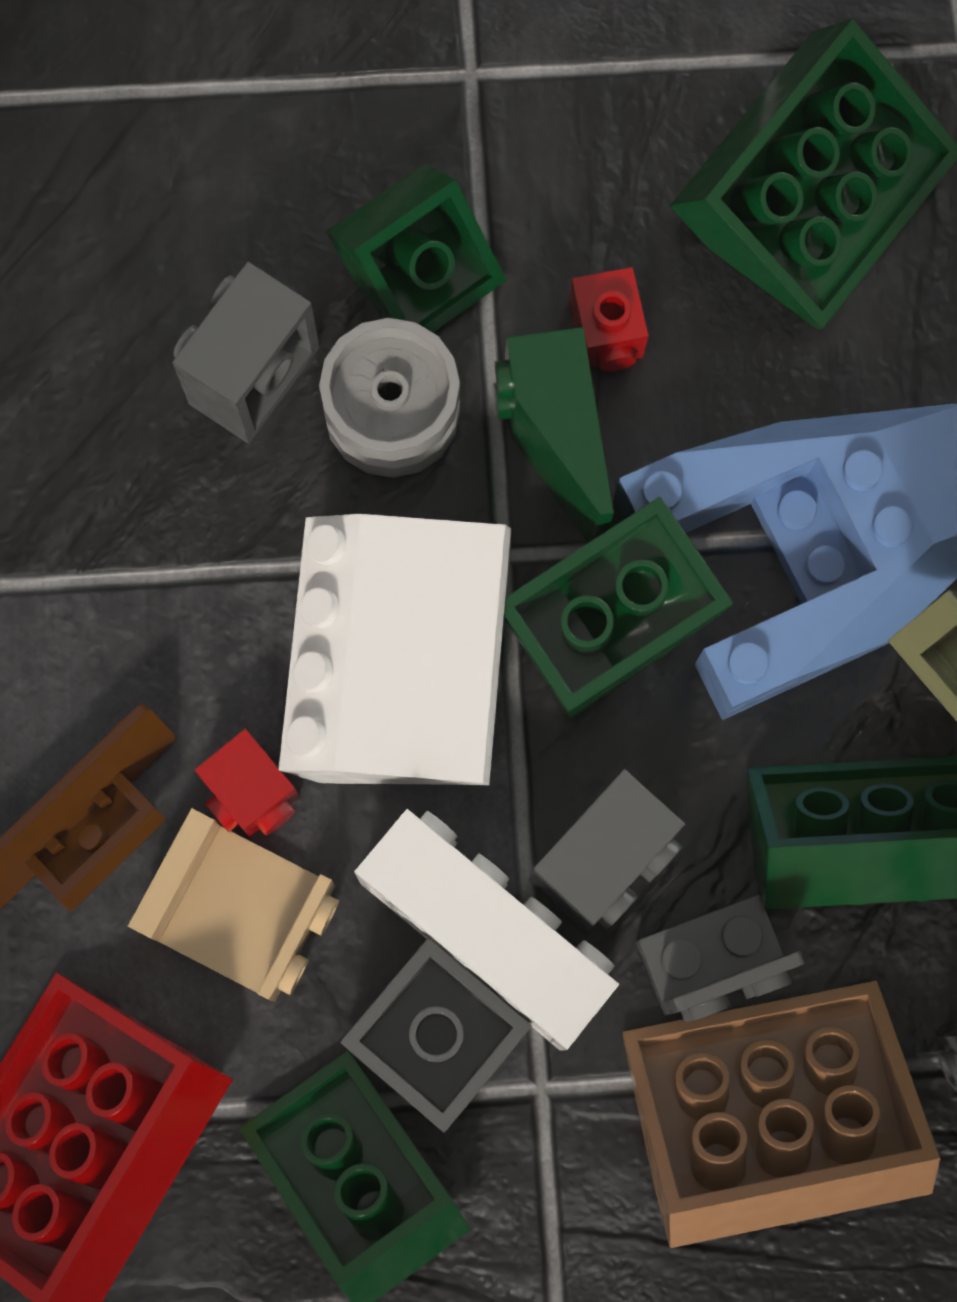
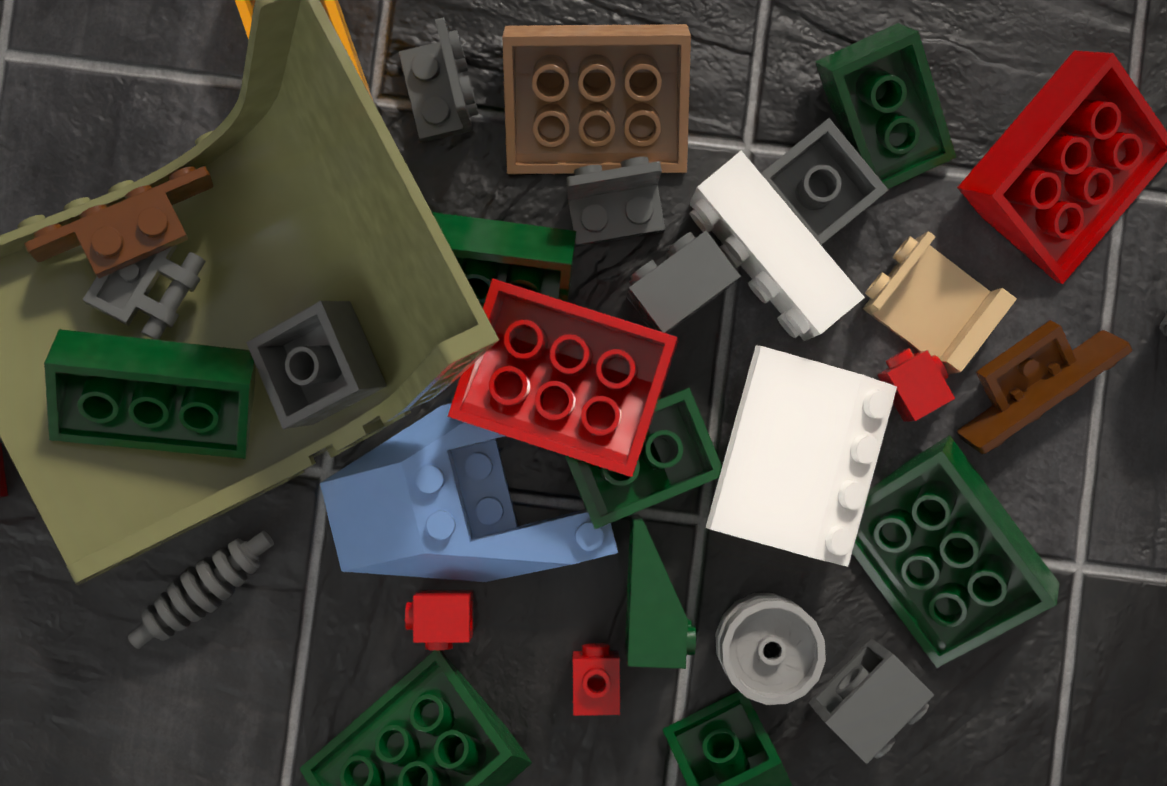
camera: 170 degrees left, 10 degrees up
none -> red brick [405,590,473,650]
none -> red slope [447,278,678,477]
none -> dark green slope [852,435,1060,668]

